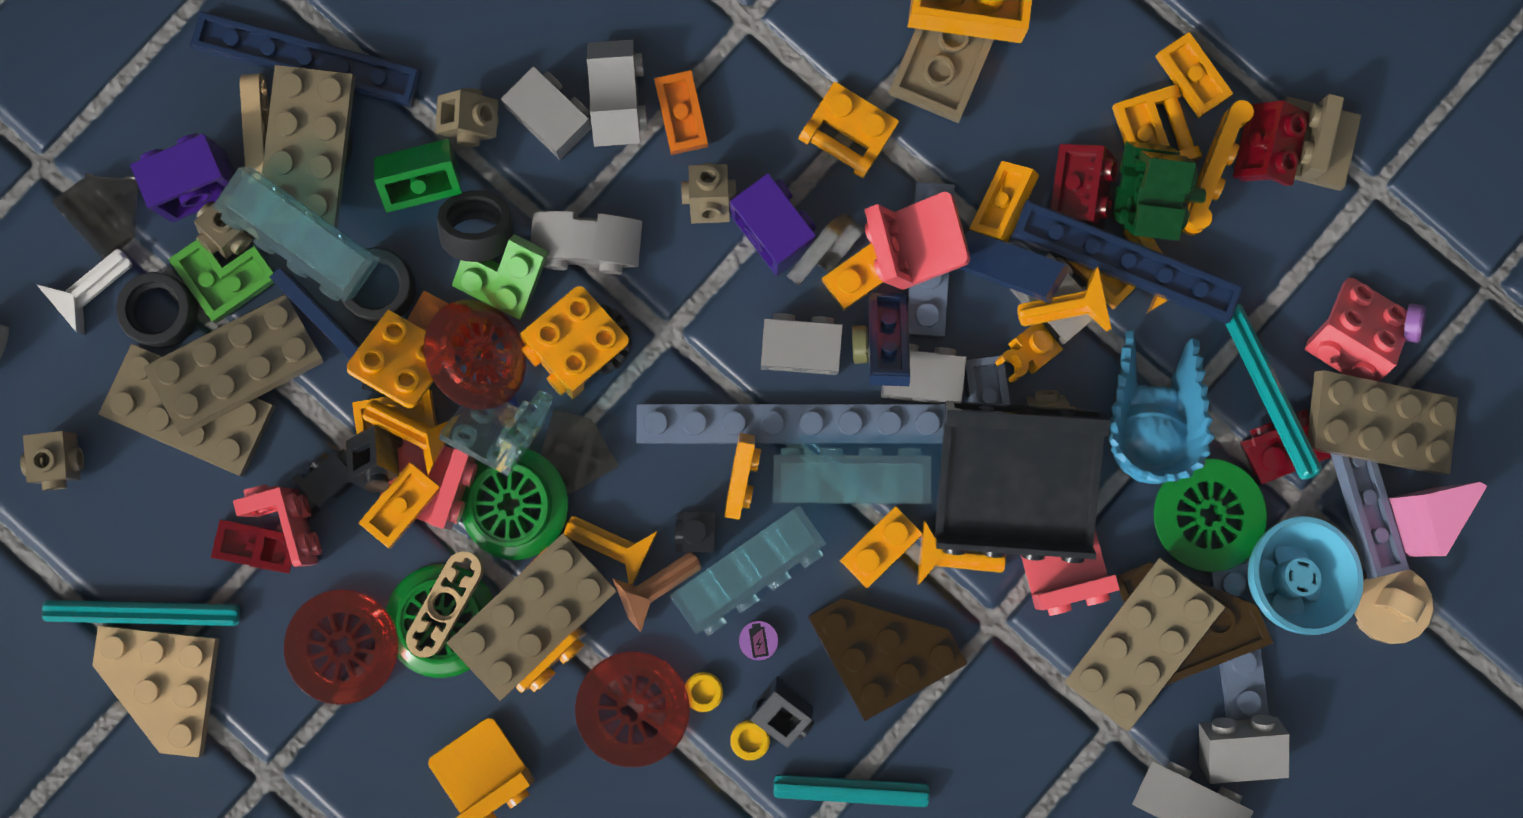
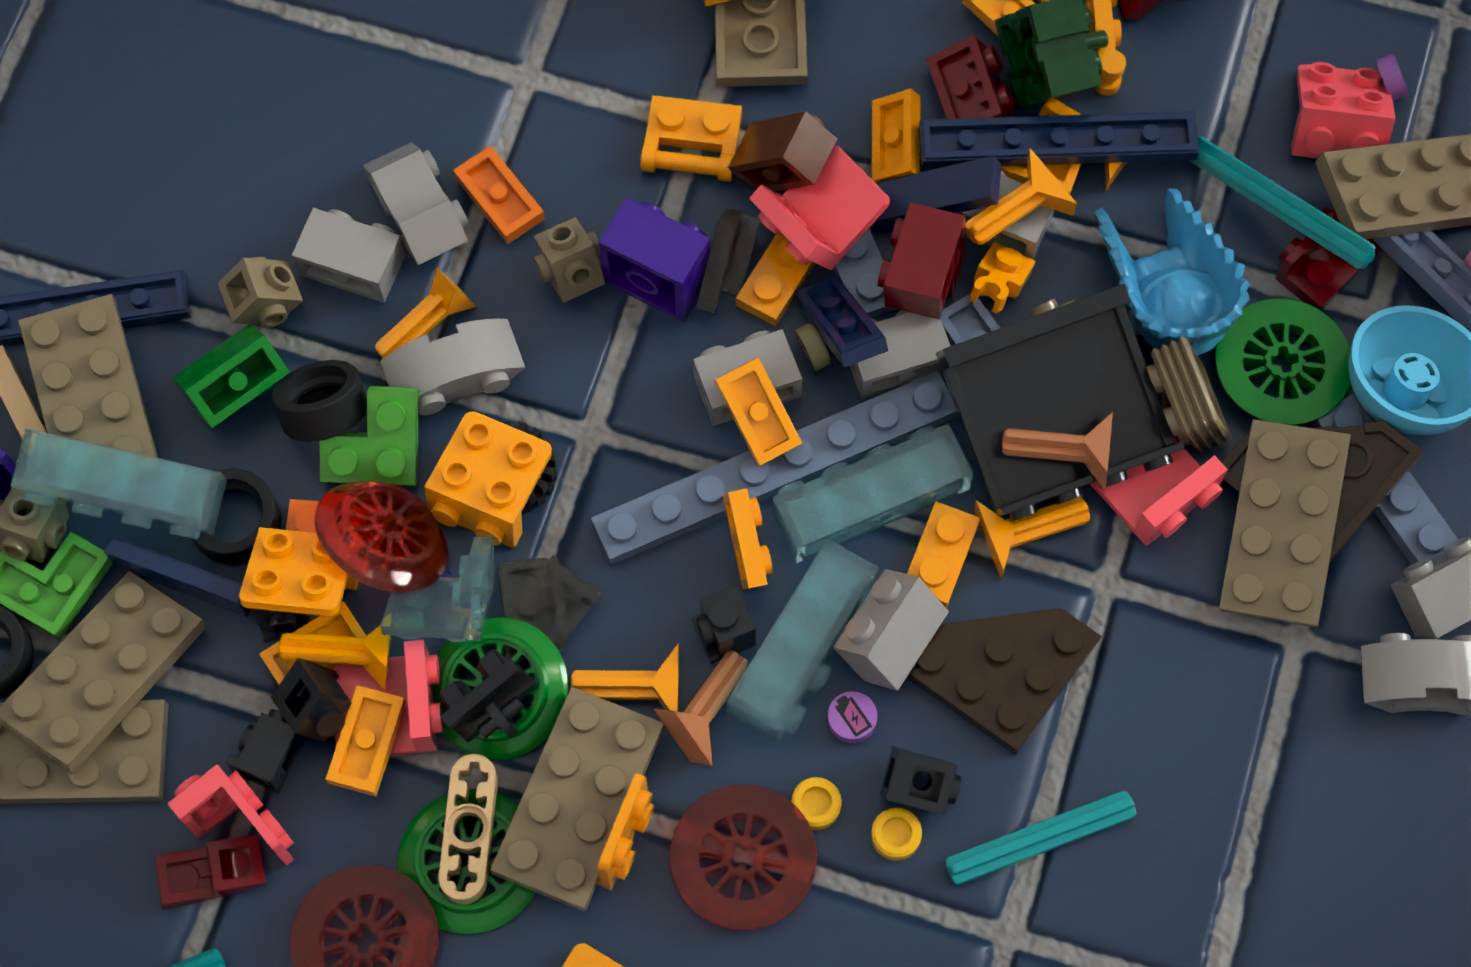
camera: 20 degrees left, 15 degrees down
none -> light orange piece [375,268,477,359]
none -> black hips [439,650,538,743]
none -> light orange plate [713,357,802,466]
none -> reddish brown brick [727,111,837,191]
none -> light grey brick [833,569,949,691]
none -> dark red brick [878,202,965,320]
none -> nougat piece [1002,412,1113,491]
none -> dark tan brick [1146,337,1232,455]

